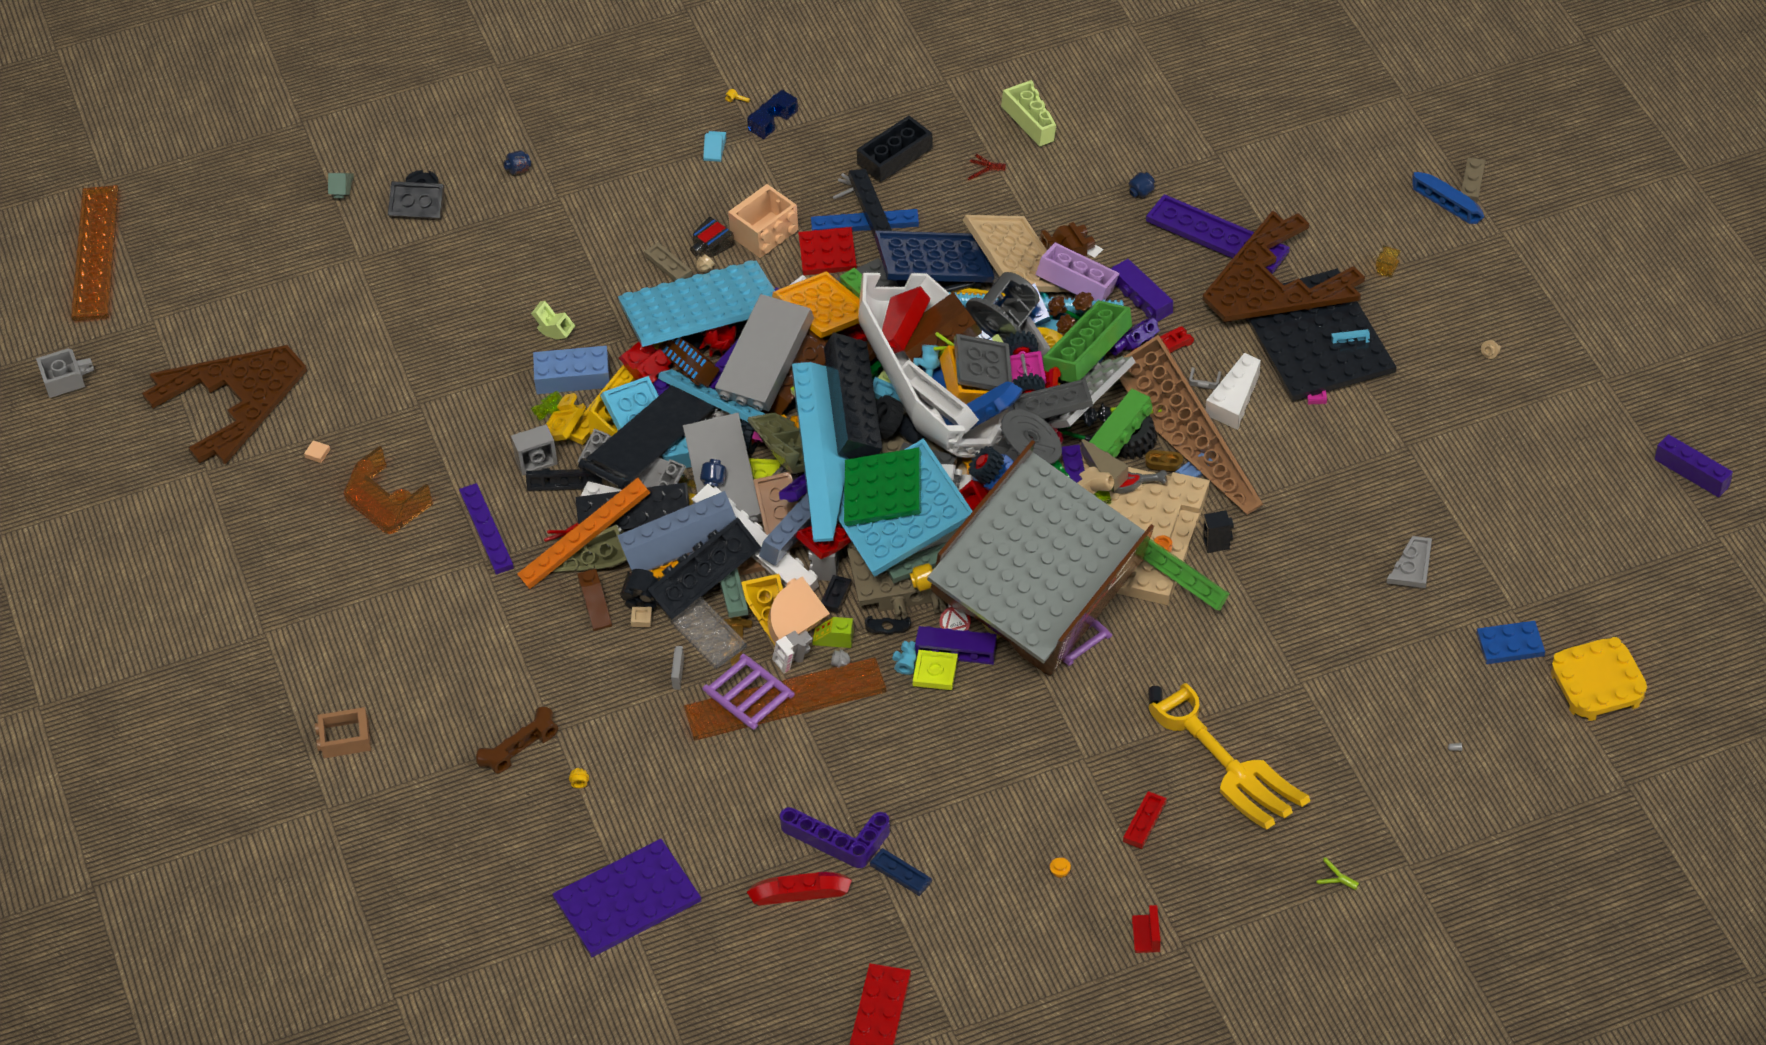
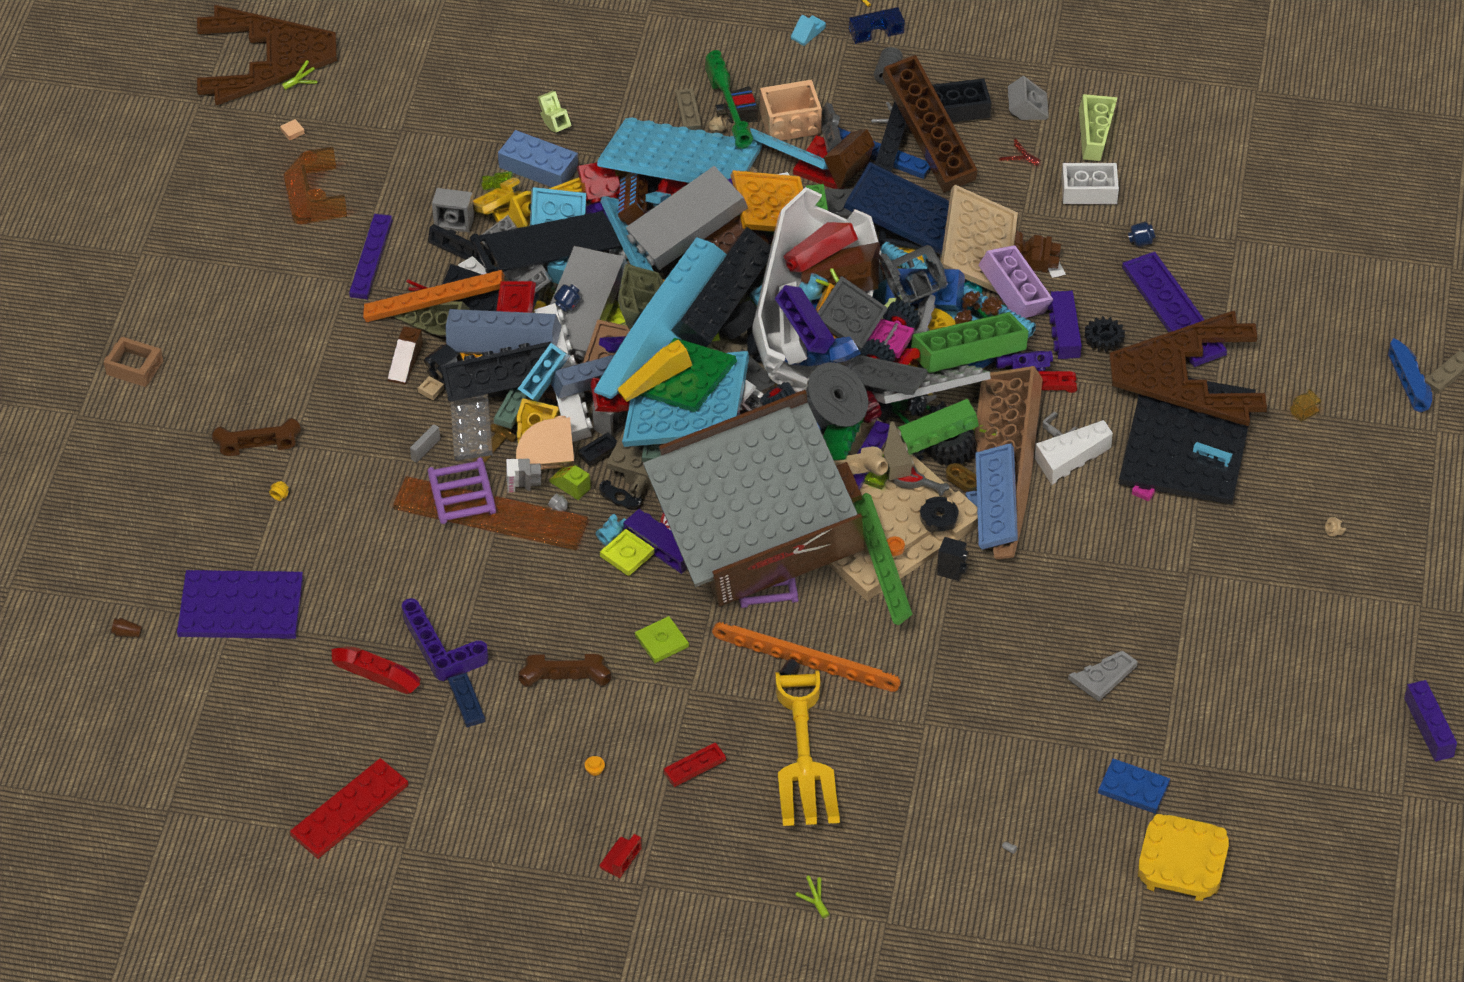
camera: 30 degrees right, 0 degrees up
none -> reddish brown cone [111,617,142,637]
none -> lime plant [282,60,317,90]
none -> red plate [497,281,536,313]
none -> medium azure brick [518,343,570,401]
none -> reddish brown plate [518,654,611,687]
none -> yellow wedge [618,340,692,402]
none -> lime plate [635,616,689,663]
none -> medium azure plate [646,191,671,206]
none -> green bar [705,50,753,149]
none -> orange plate [712,622,901,692]
none -> medium azure tile [750,128,828,169]
none -> dark purple brick [775,285,835,354]
none -> dark grey hinge [821,102,842,153]
none -> reddish brown slope [823,129,875,189]
none -> dark grey piece [874,47,903,86]
none -> reddish brown brick [882,55,978,193]
none -> black plate [920,496,959,532]
none -> medium blue plate [976,443,1018,549]
none -> light grey slope [1008,75,1049,120]
none -> white brick [1061,163,1119,204]
none -> black gear [1084,316,1125,352]

